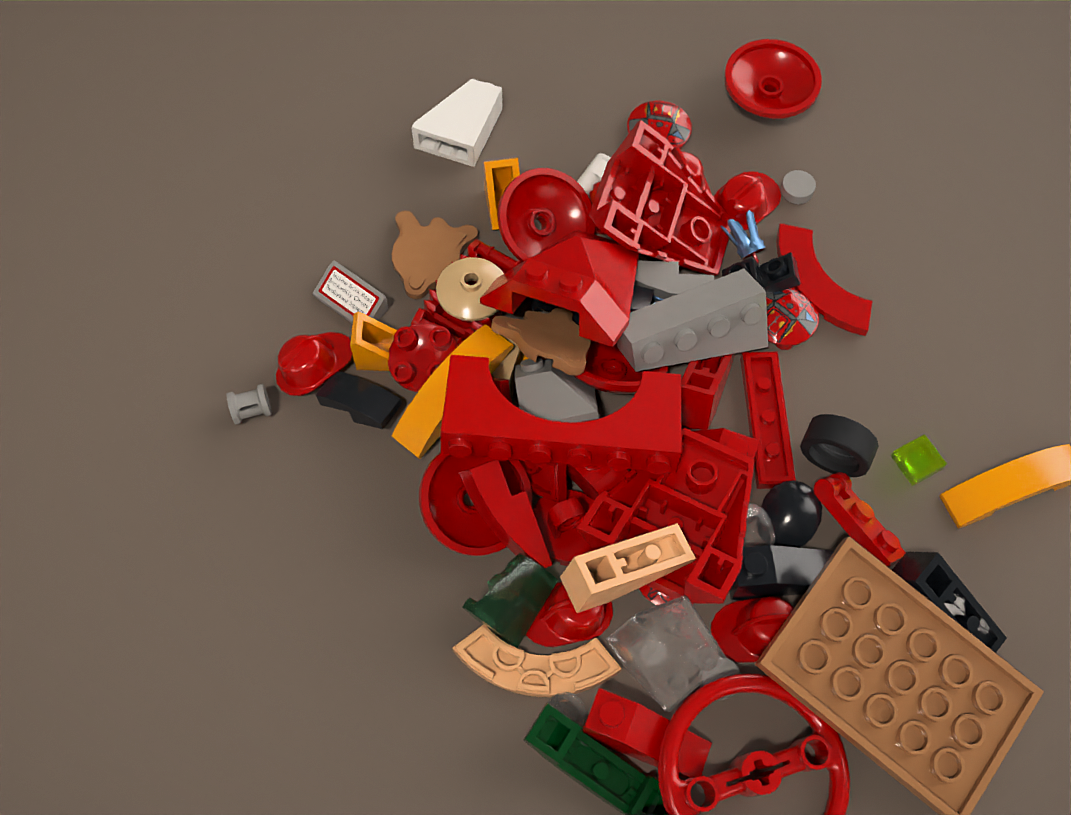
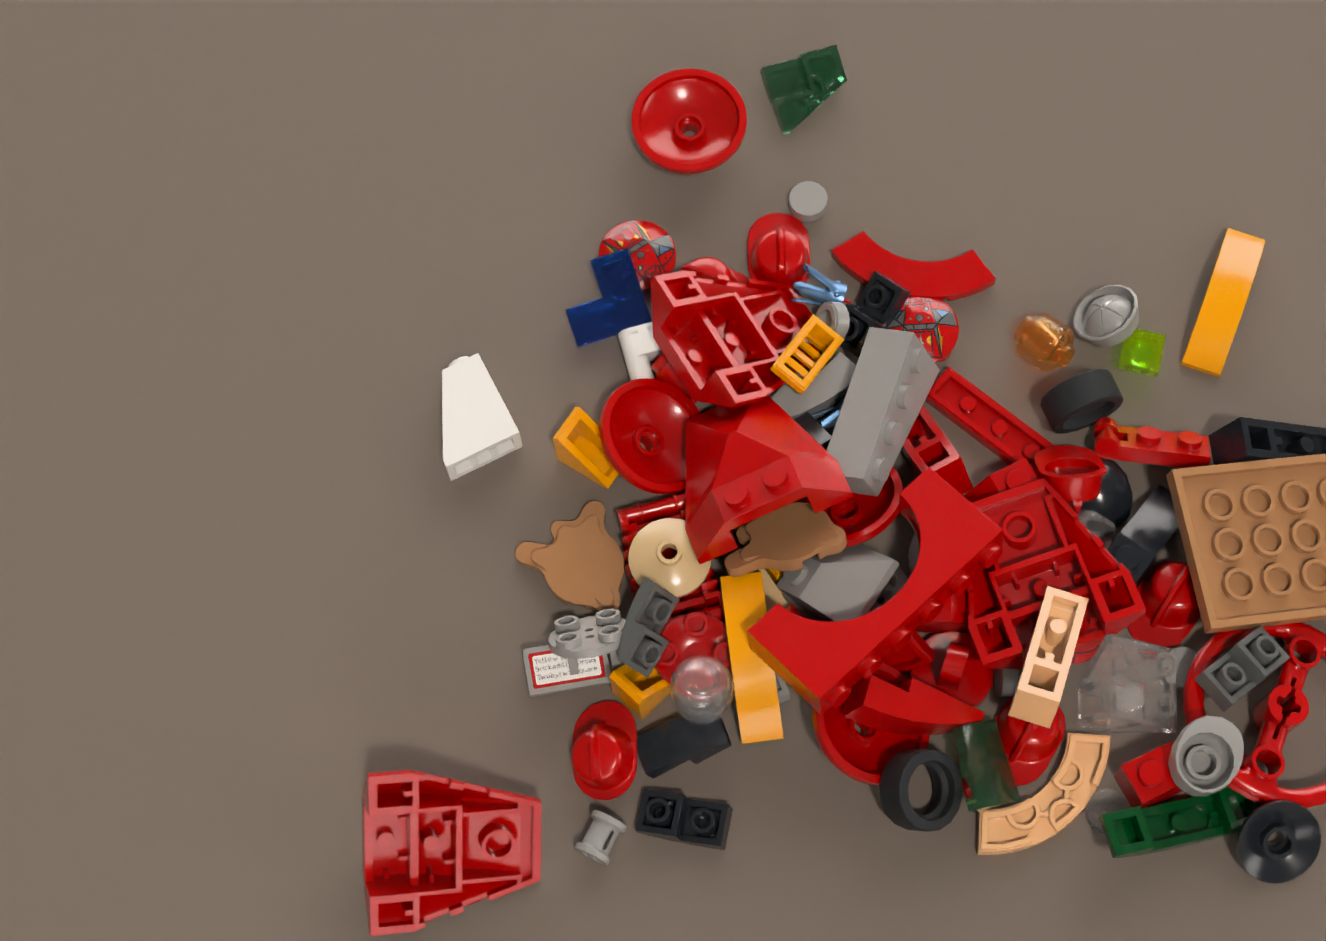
camera: 40 degrees left, 5 degrees up
none -> red wedge [362,770,542,936]
none -> light grey plate [548,609,626,675]
none -> clear blue tile [565,248,652,348]
none -> dark grey slope [618,578,680,678]
none -> black slope [635,789,733,850]
none -> clear hair [670,655,734,724]
none -> clear green slope [760,45,847,135]
none -> light orange slope [770,314,844,395]
none -> light grey tile [816,301,850,339]
none -> black tyre [879,748,963,832]
none -> clear orange head [1014,312,1075,372]
none -> red piece [1034,445,1107,513]
none -> light grey hat [1073,285,1140,347]
none -> light grey hat [1168,716,1244,796]
none -> dark grey slope [1194,626,1290,712]

